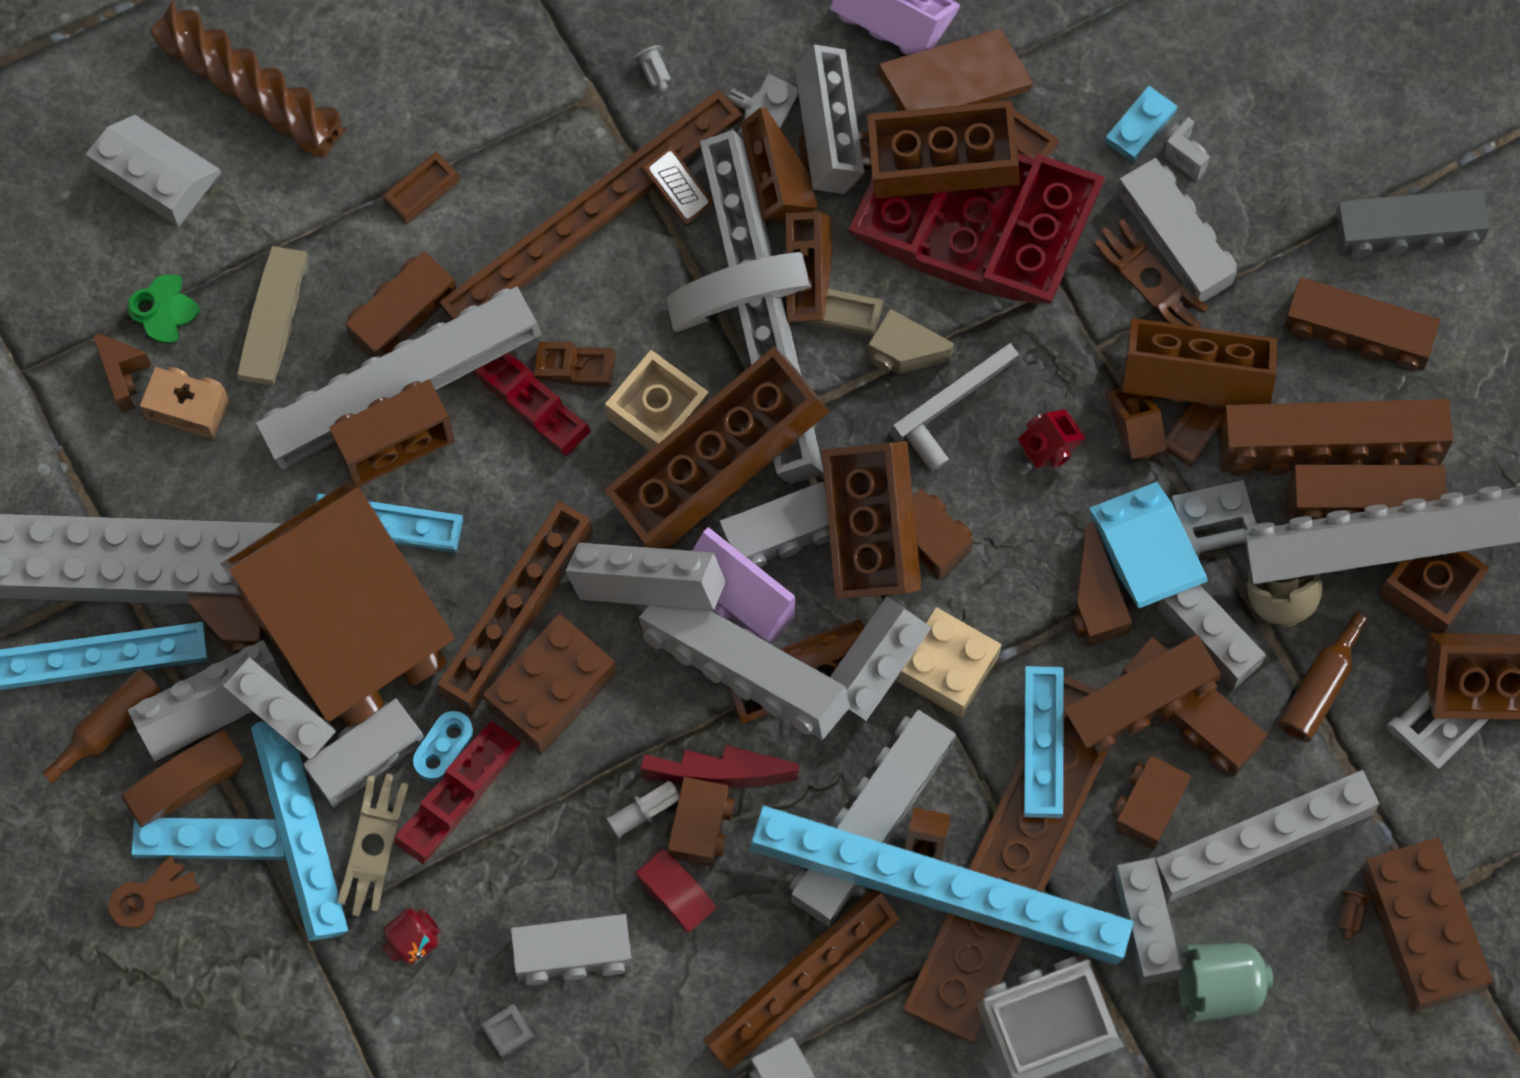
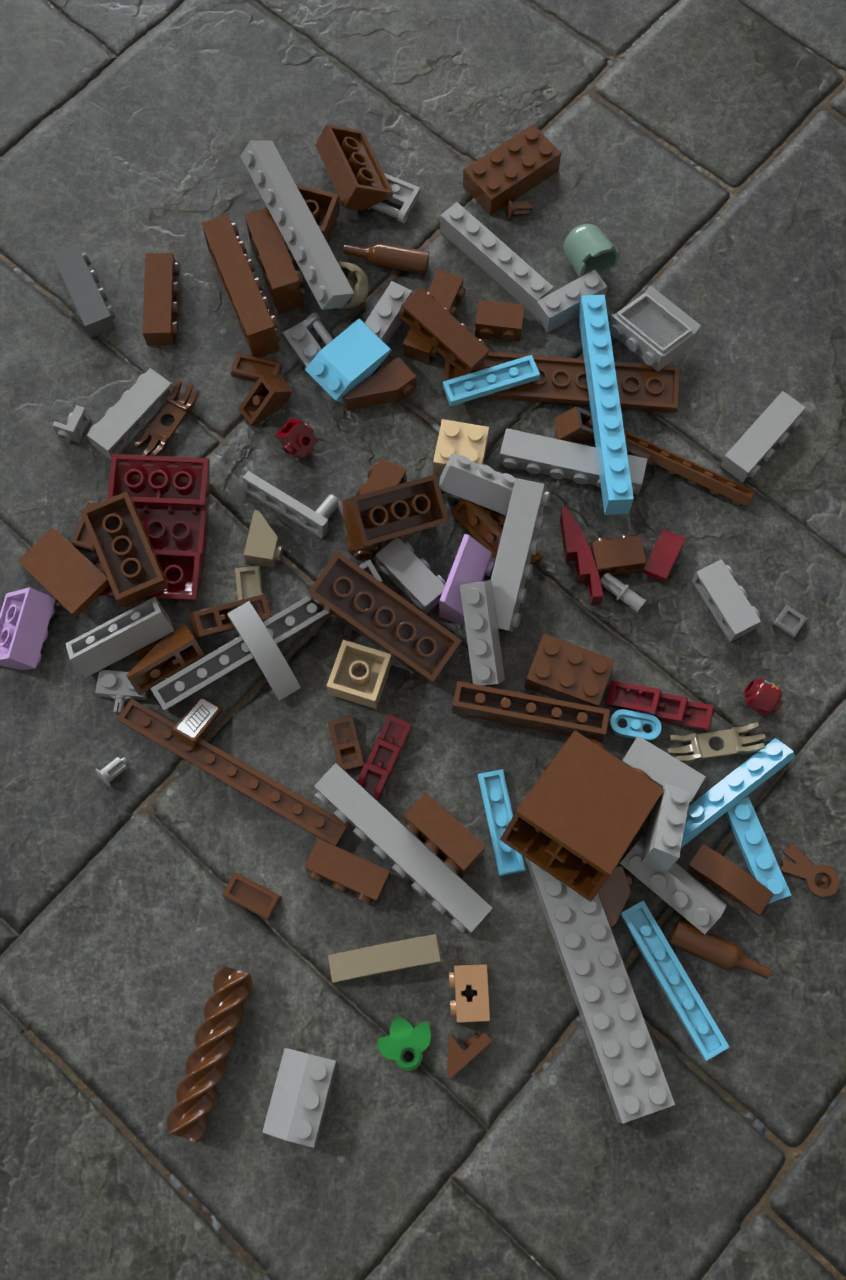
camera: 110 degrees left, 0 degrees up
medium azure plate [1105,86,1177,163] -> none
reddish brown brick [1122,318,1277,408] -> none

